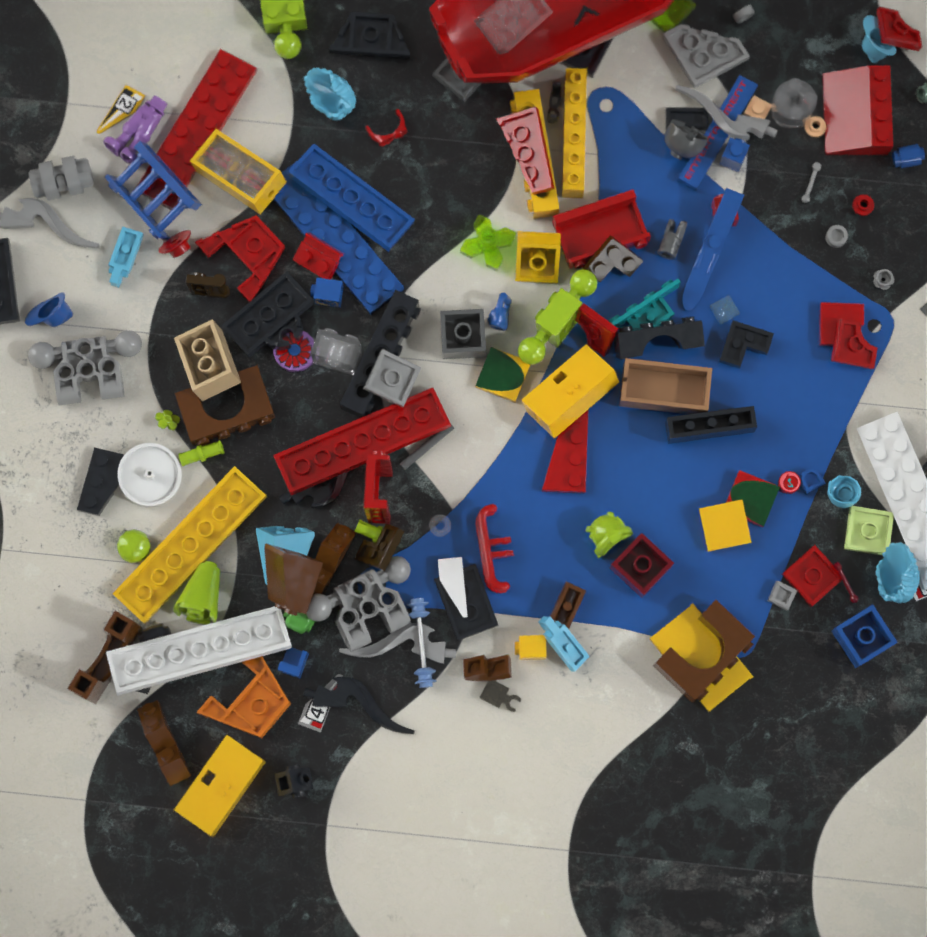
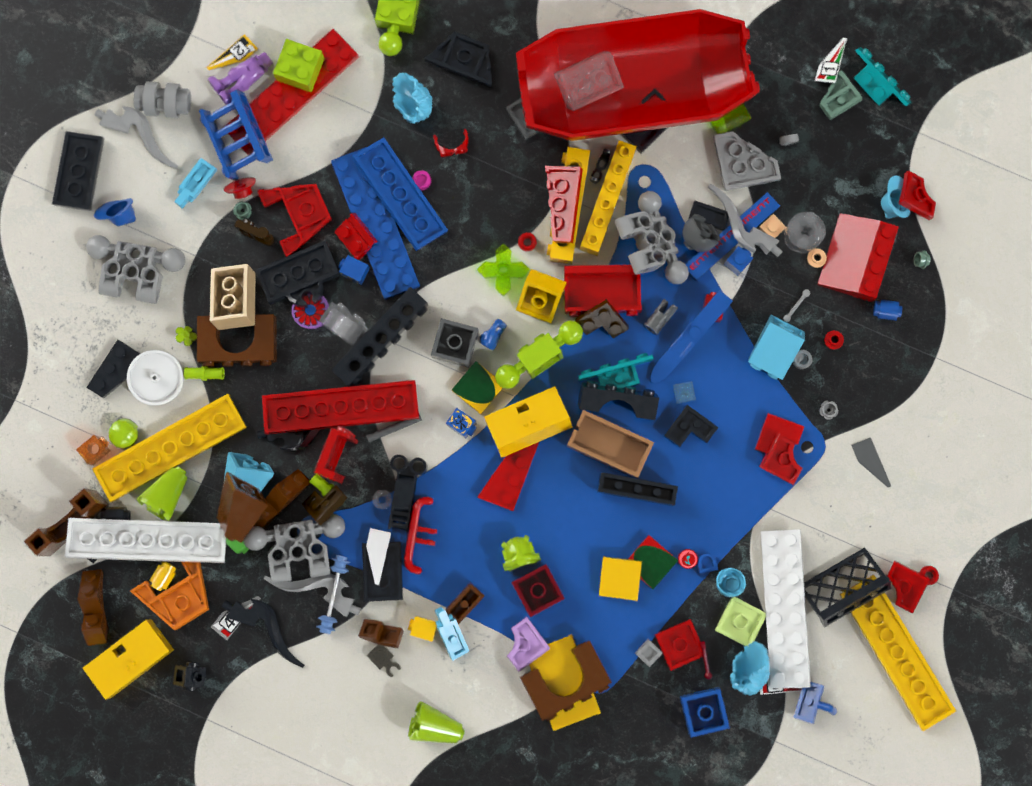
camera: 20 degrees right, 5 degrees up
brick [190,129,286,215] -> none
blue panel [277,648,309,679] -> none
light grey tile [363,349,421,407] -> none
red tile [575,303,618,357] -> none
none -> clear orange brick [76,435,111,465]
none -> yellow brick [149,561,176,591]
none -> sand green plate [233,201,252,220]
none -> lime brick [273,39,324,92]
none -> black piece [388,454,428,532]
none -> lime cone [408,701,465,743]
none -> dark pink tile [412,170,431,190]
none -> blue brick [446,408,477,439]
none -> lavender tile [507,617,550,672]
none -> red plate [518,232,537,252]
none -> light grey connector [615,191,689,285]
none -> medium azure slope [748,315,805,380]

